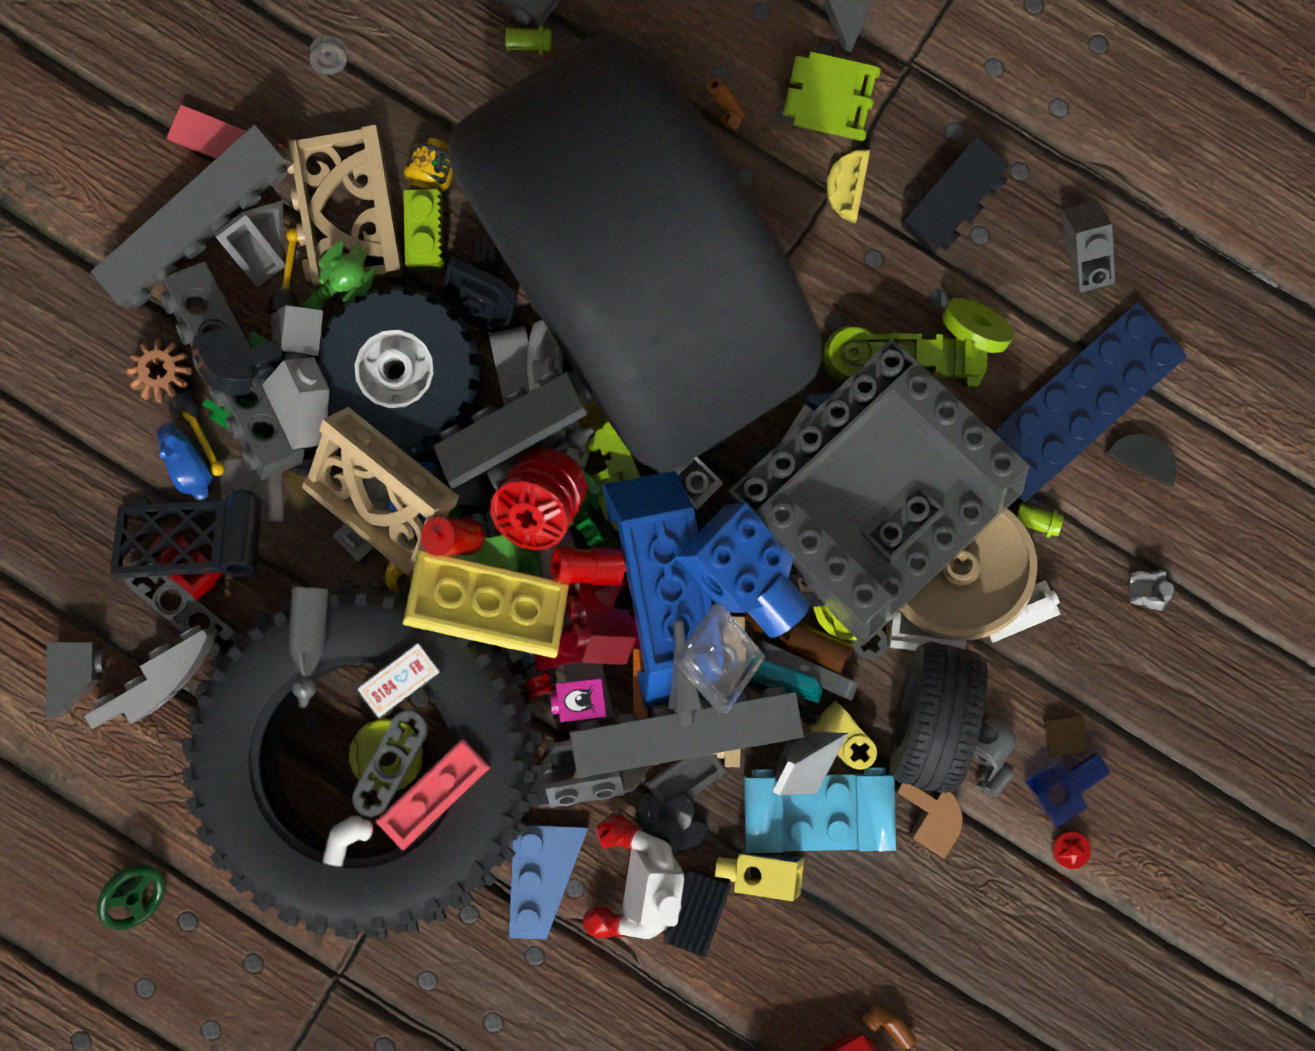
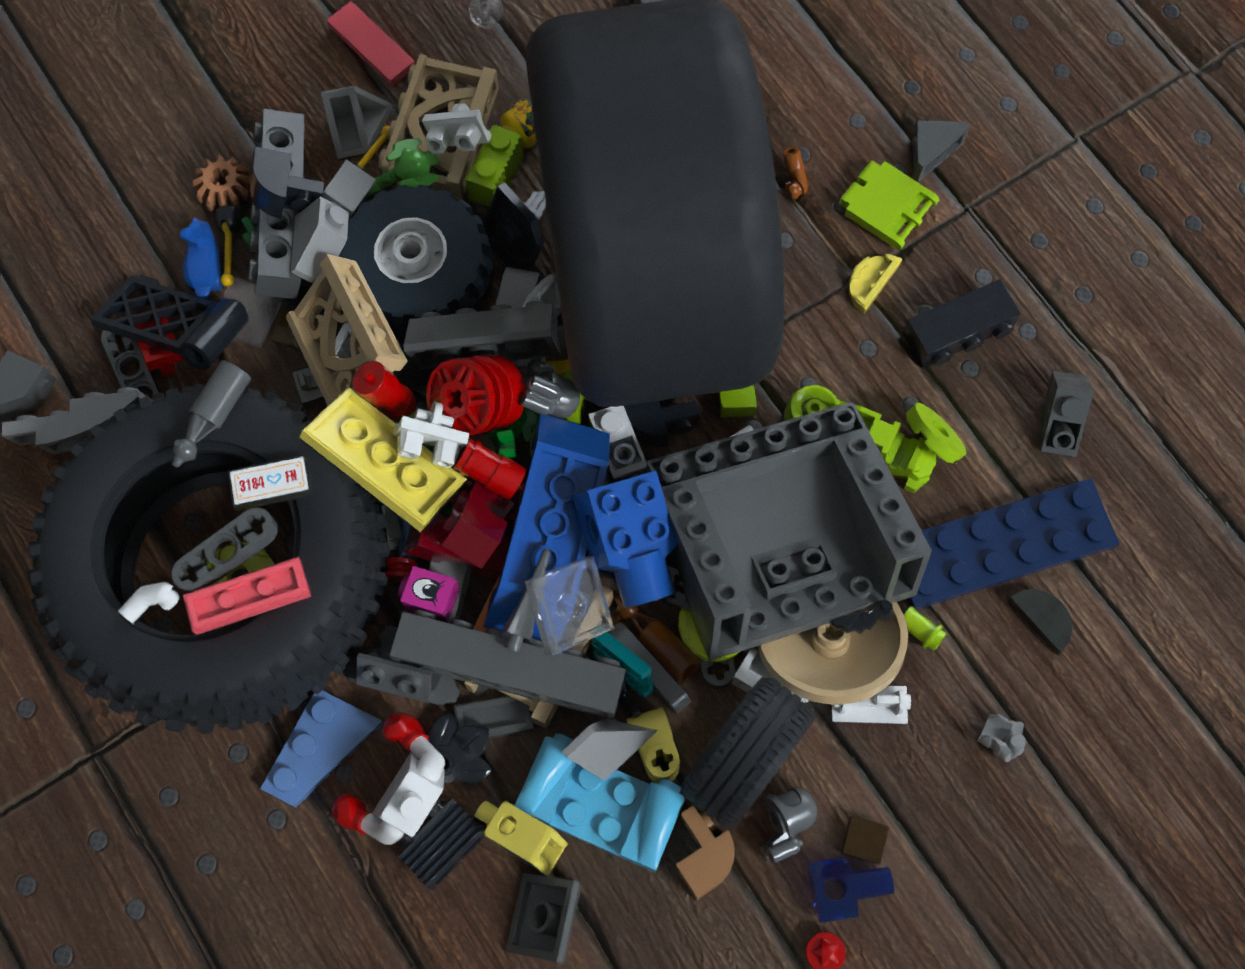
camera: 30 degrees right, 15 degrees down
dark grey brick [91,124,294,308] -> none
none -> white hips [393,402,469,468]
none -> white hips [422,103,492,154]
none -> dark grey slope [505,873,581,965]
none -> dark grey piece [520,371,580,419]
none -> black piece [832,600,893,634]

